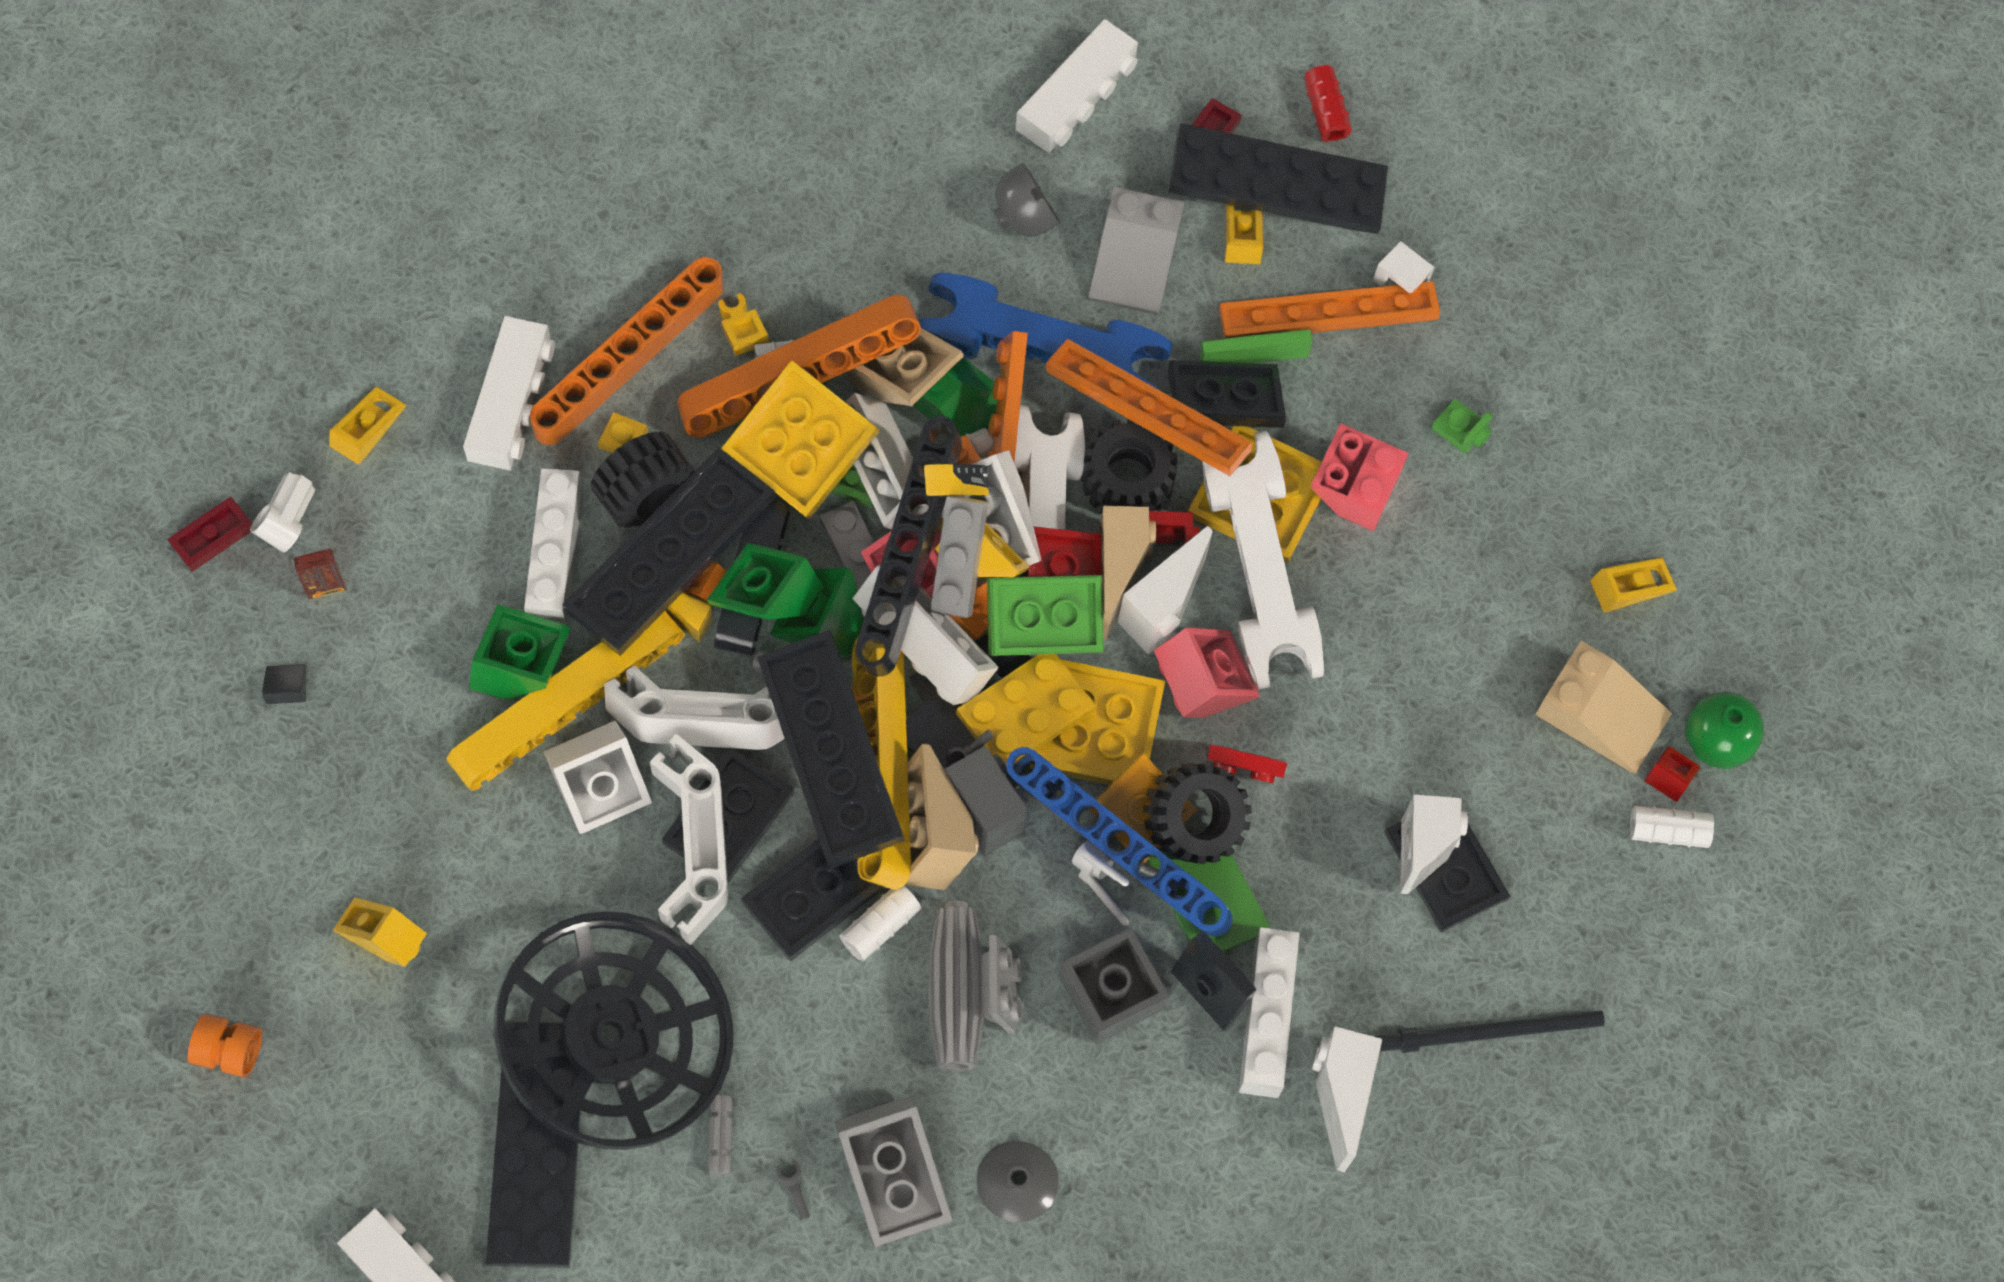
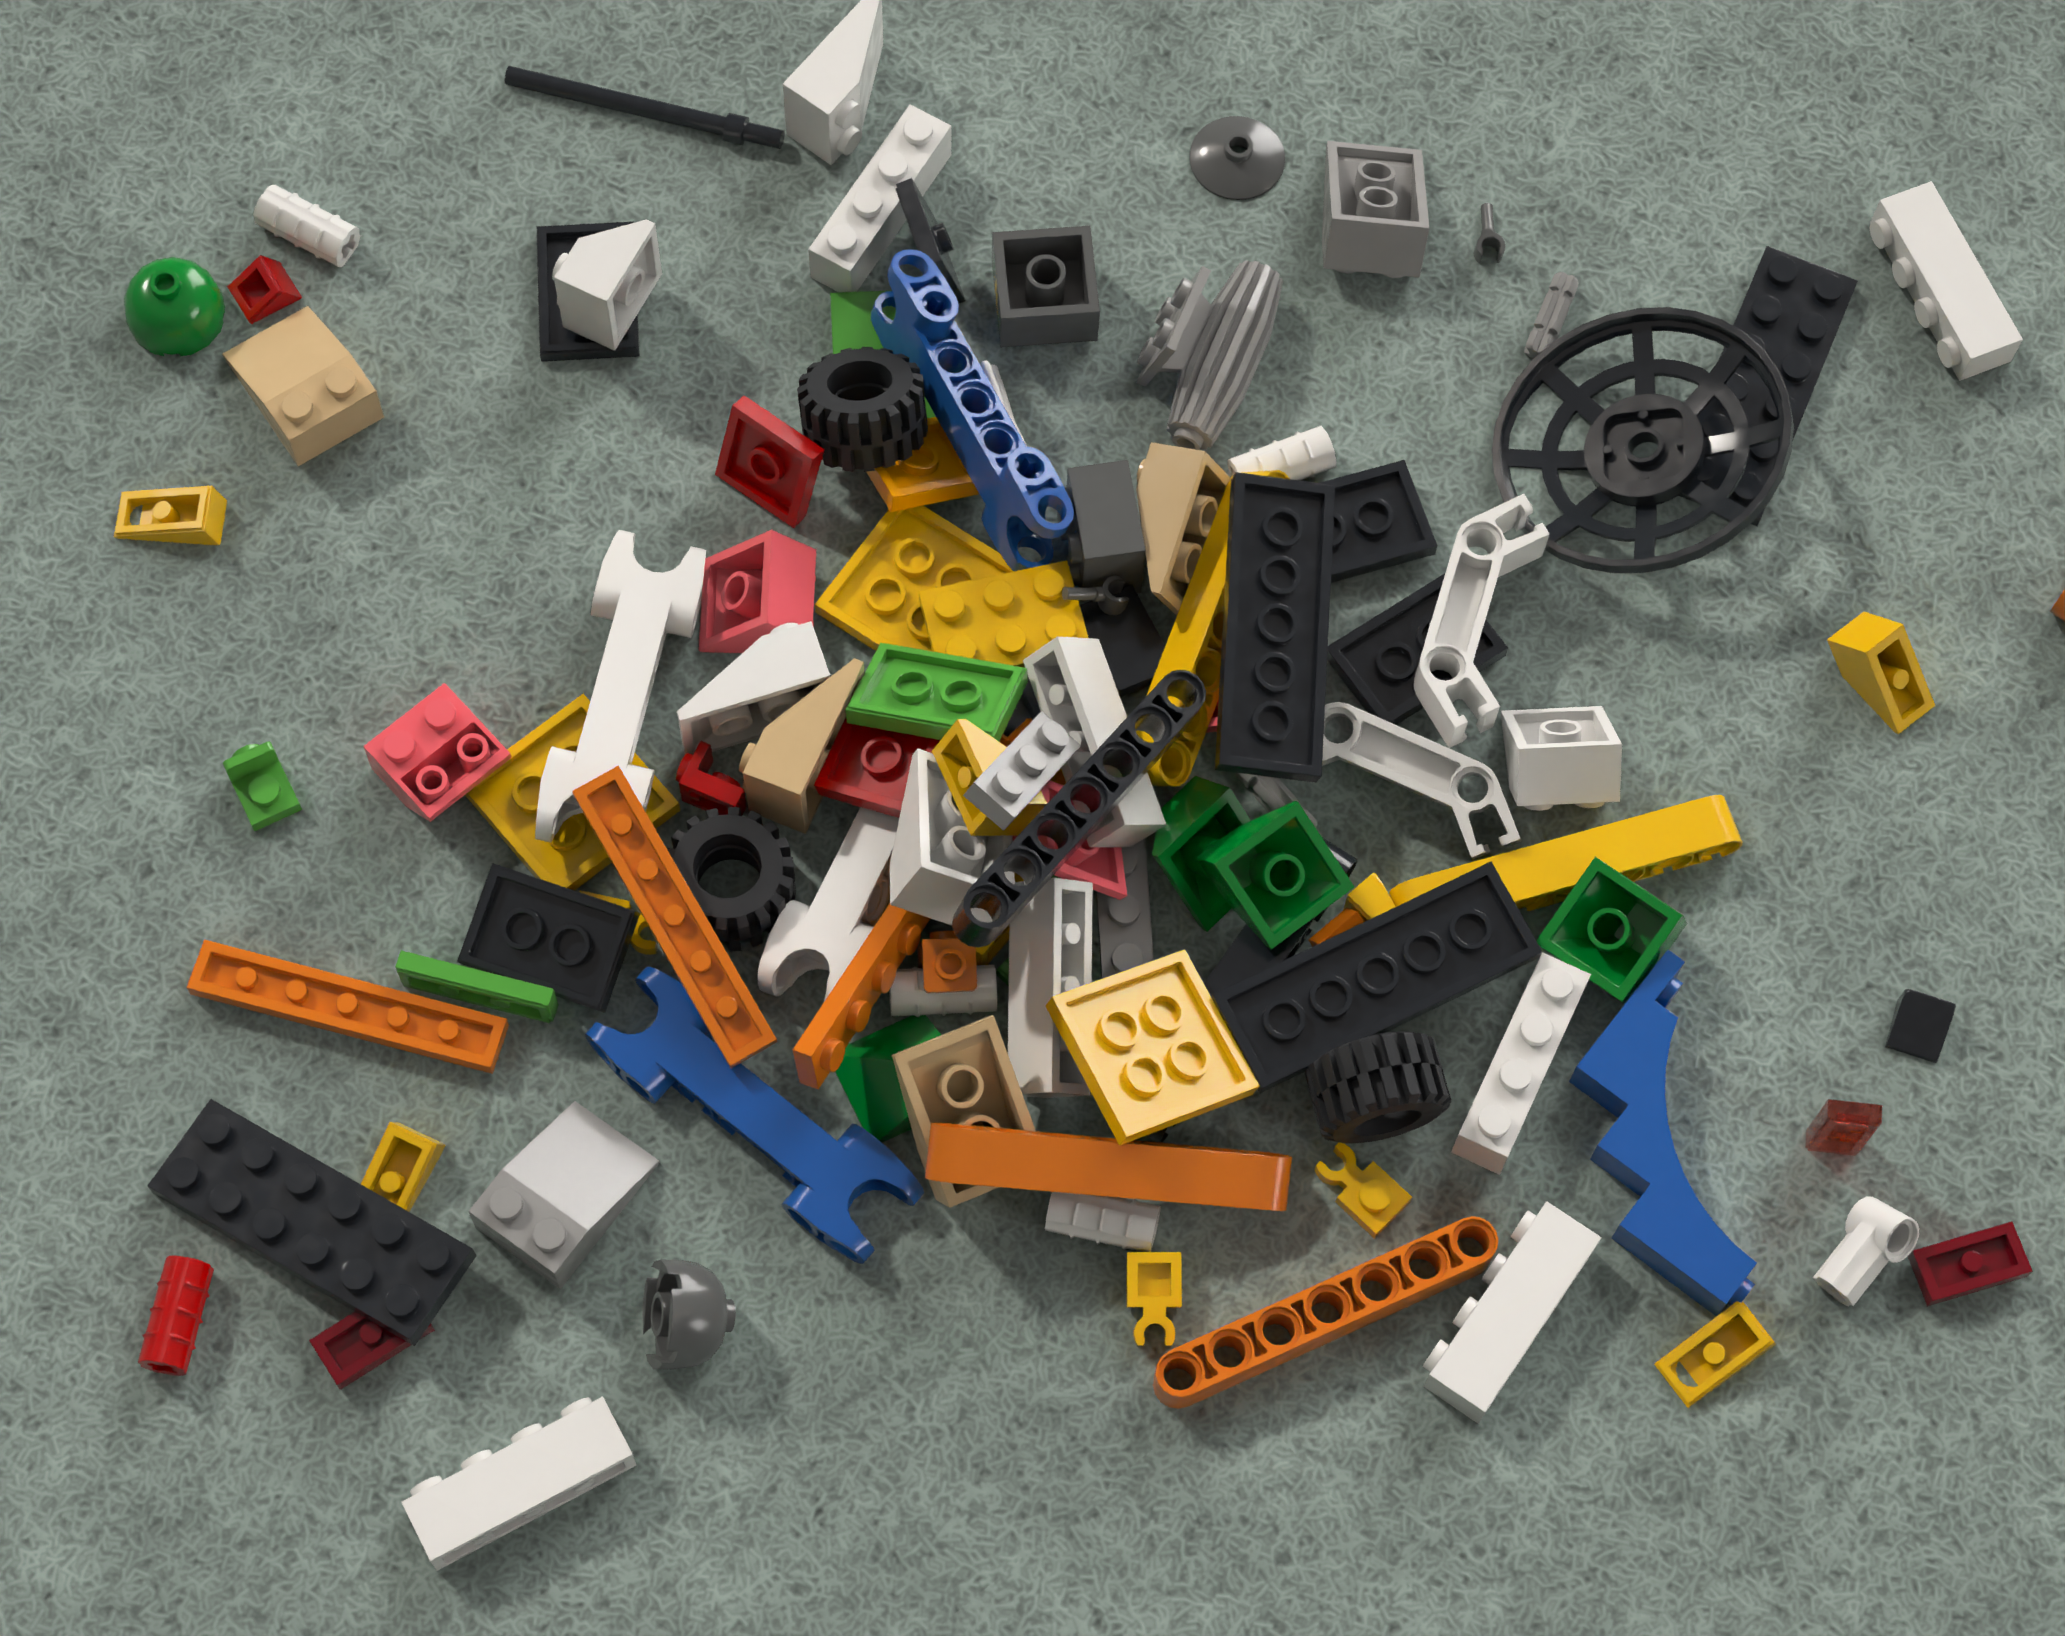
camera: 155 degrees left, 0 degrees up
yellow sticker [924,464,989,496] -> none
white panel [1373,241,1434,293] -> none
none -> blue arch [1569,950,1757,1317]

